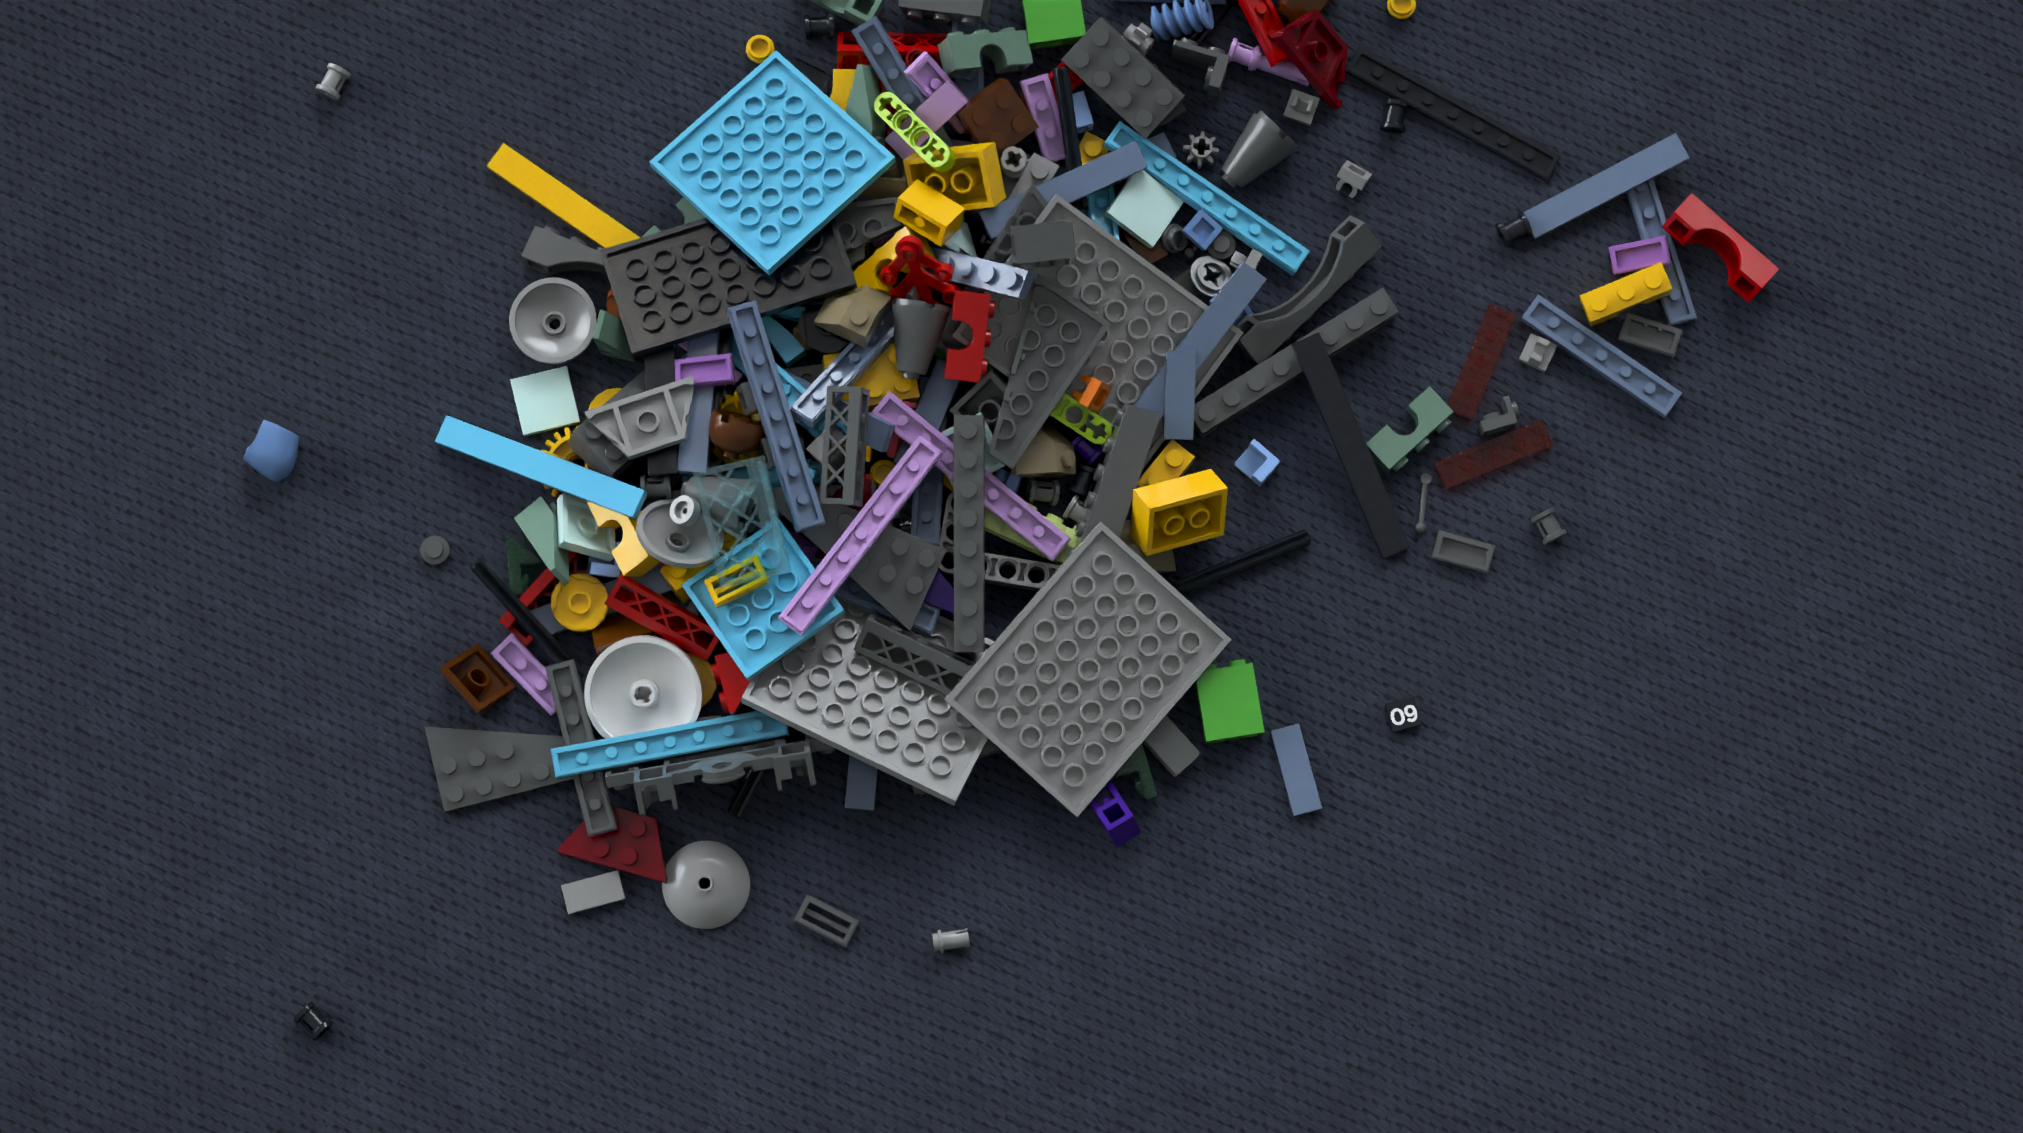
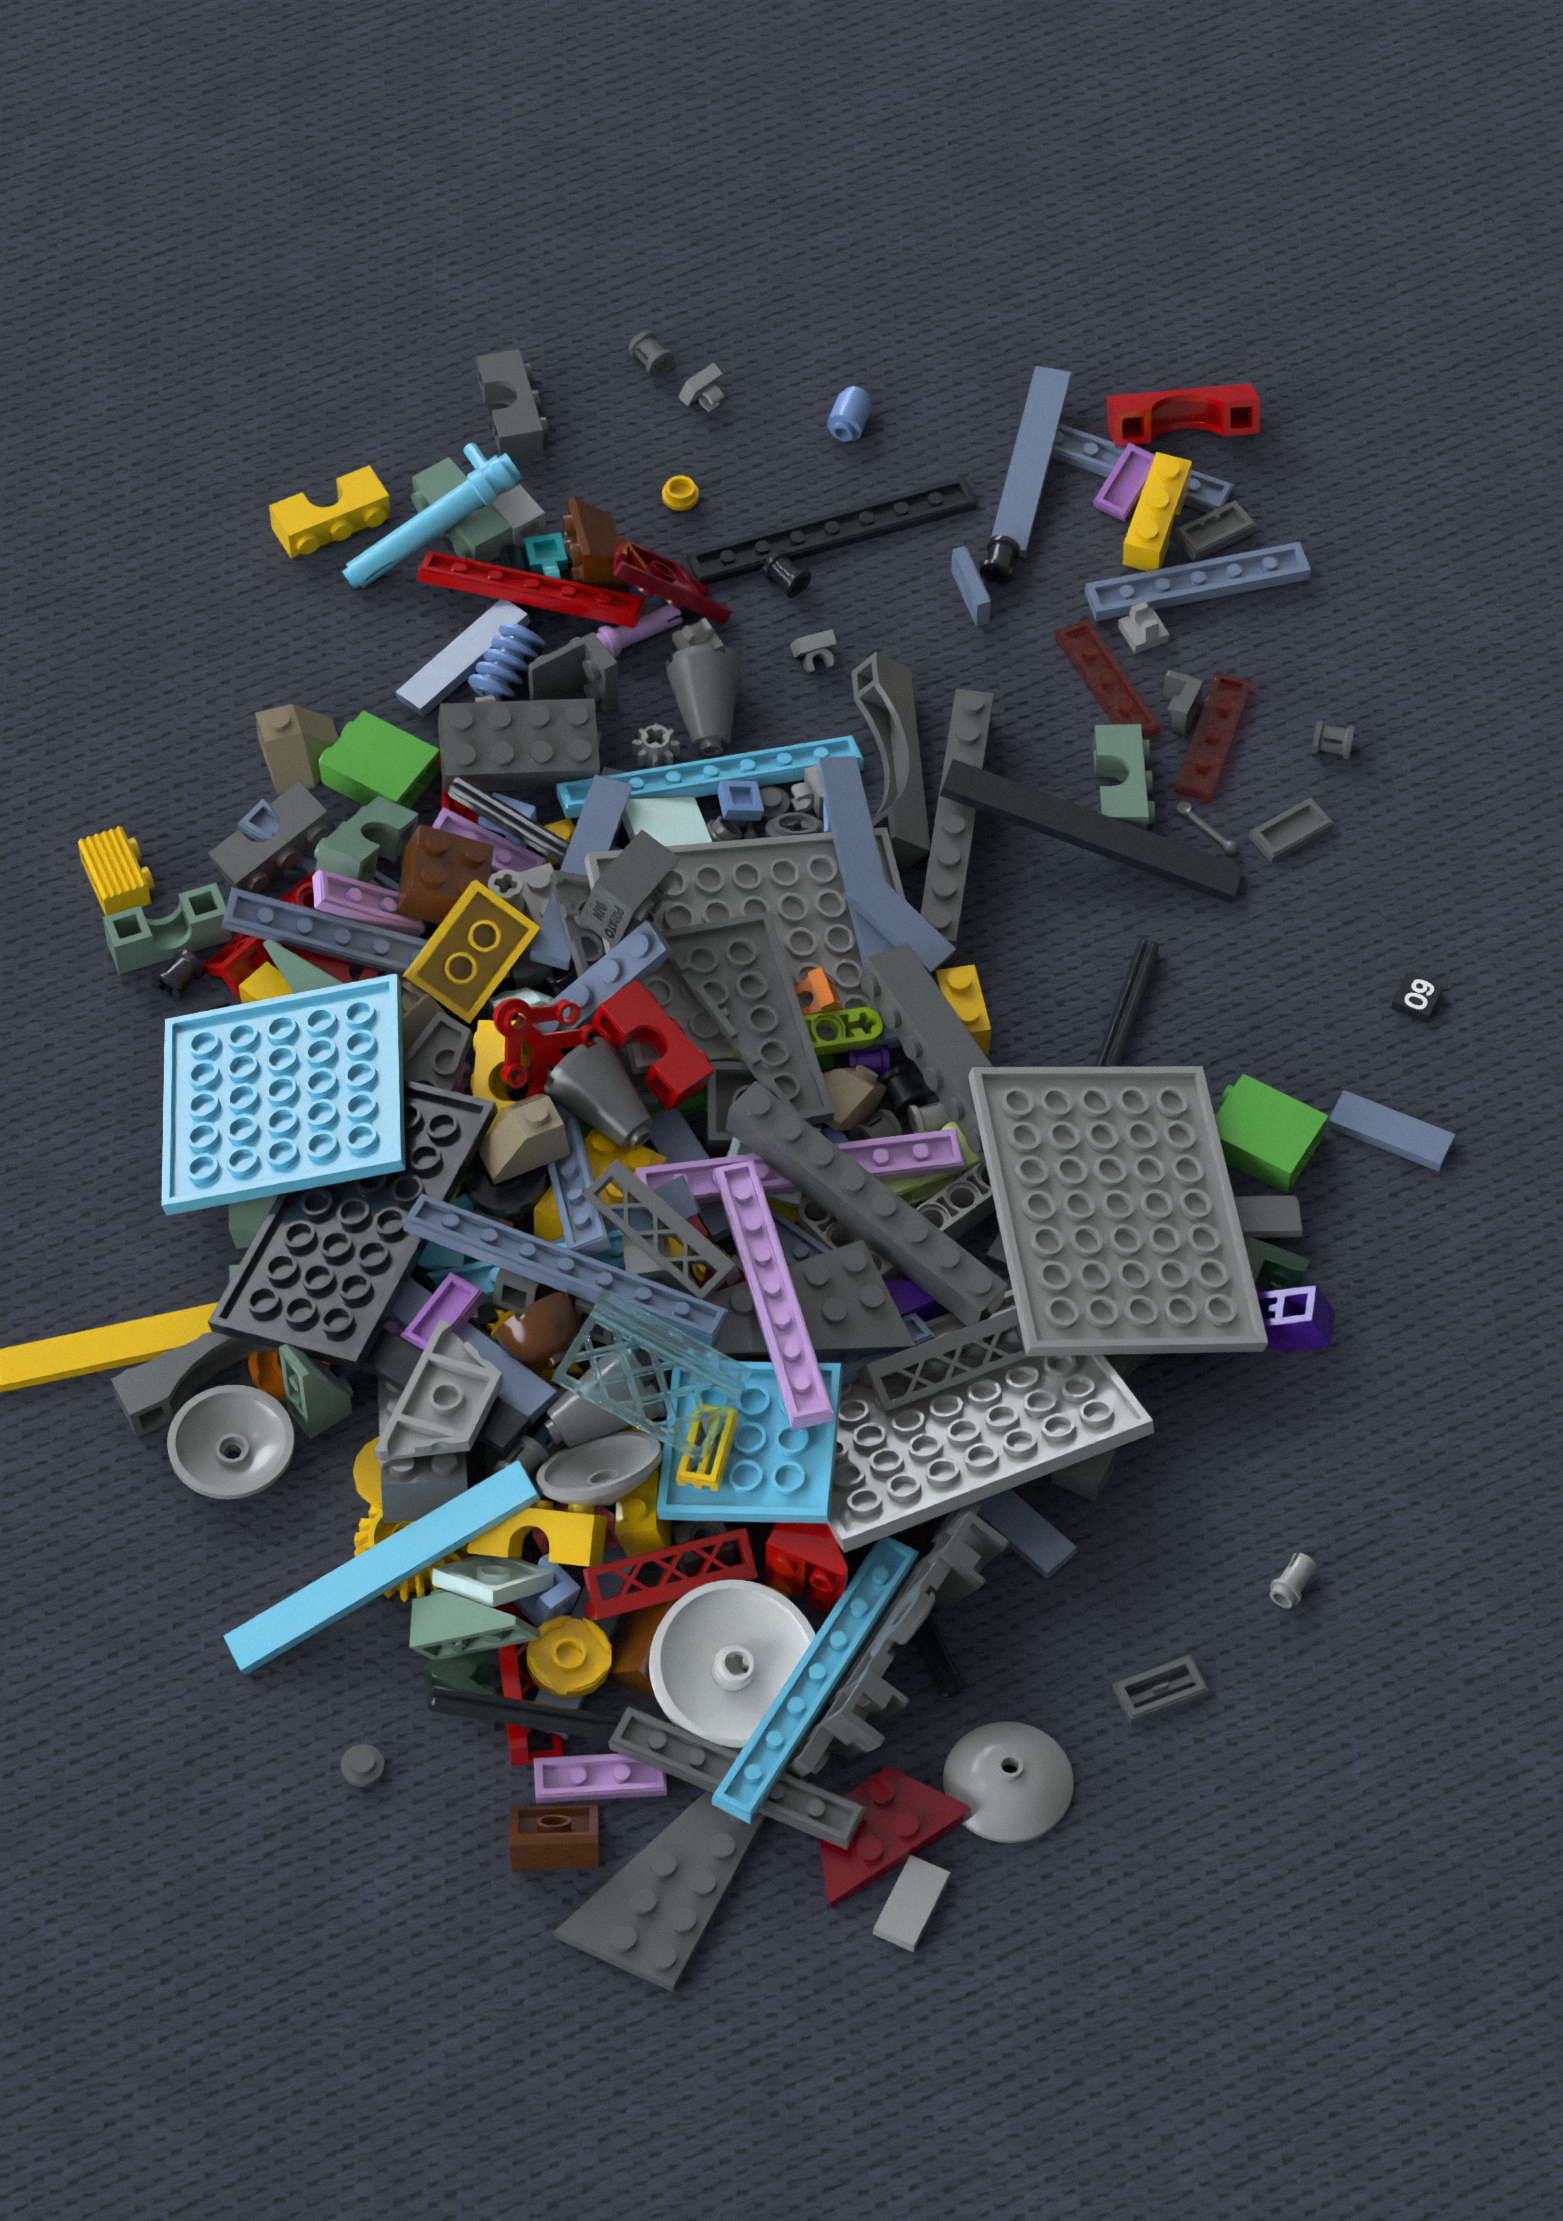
camera: 50 degrees left, 25 degrees down
medium blue piece [243,420,300,482] -> none
light aqua tile [510,366,581,437] -> none
light grey tile [669,495,701,527] -> none
yellow plate [746,35,775,64] -> none
lime beam [874,92,956,172] -> none
lavender tile [884,80,967,159] -> none
yellow brick [893,179,965,247] -> none
yellow brick [1130,469,1228,556] -> none
light blue panel [1235,439,1280,487] -> none
none -> medium blue brick [827,386,872,441]
none -> sand blue tile [951,546,991,626]

